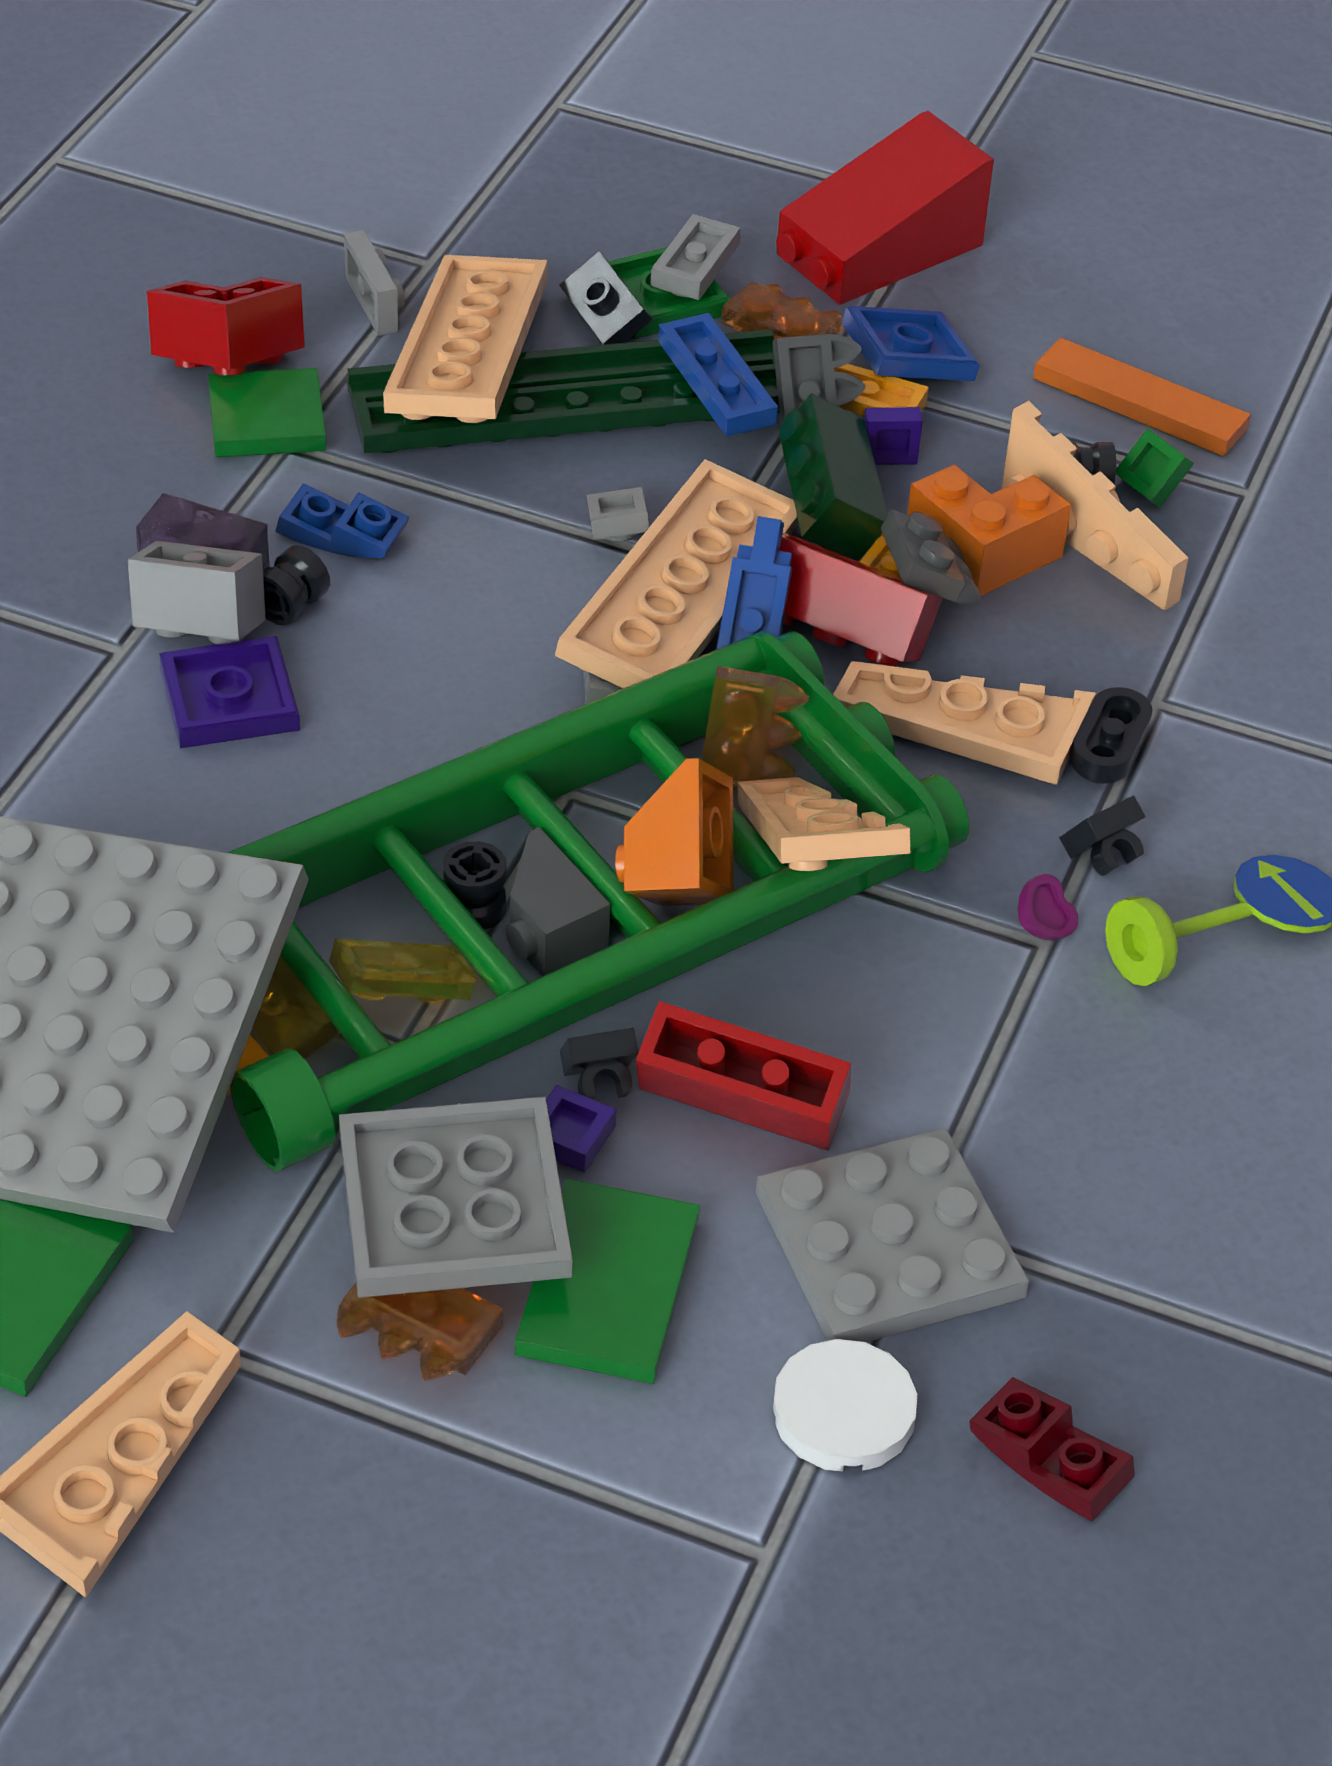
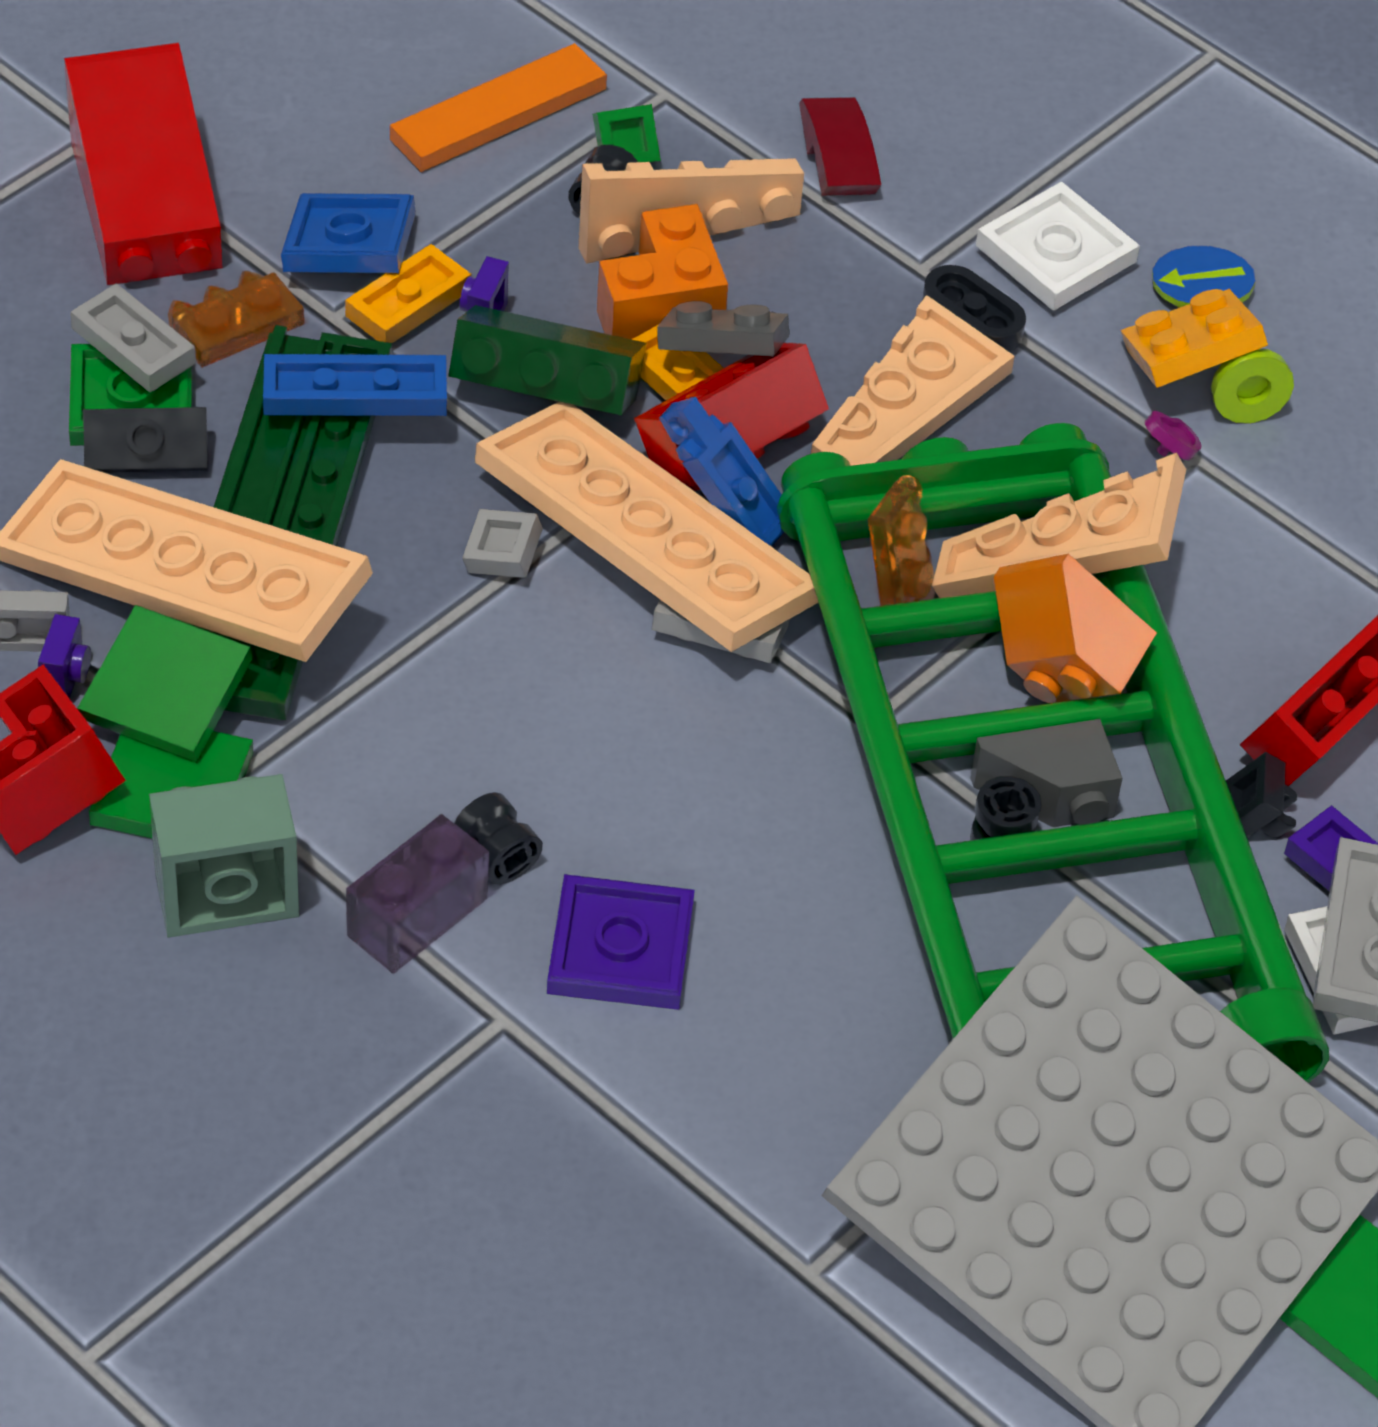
camera: 70 degrees left, 5 degrees up
light grey brick [128,541,266,644] -> none
blue slope [275,483,409,558] -> none
clear yellow plate [329,938,477,1004] -> none
dark grey plate [772,334,866,425] -> none
black tile [1059,795,1146,876] -> none
none -> dark purple plate [38,614,91,699]
none -> green tile [77,605,253,762]
none -> sand green brick [149,774,299,938]
none -> dark red slope [799,97,882,196]
none -> white plate [976,181,1140,311]
none -> light orange plate [1121,289,1268,388]

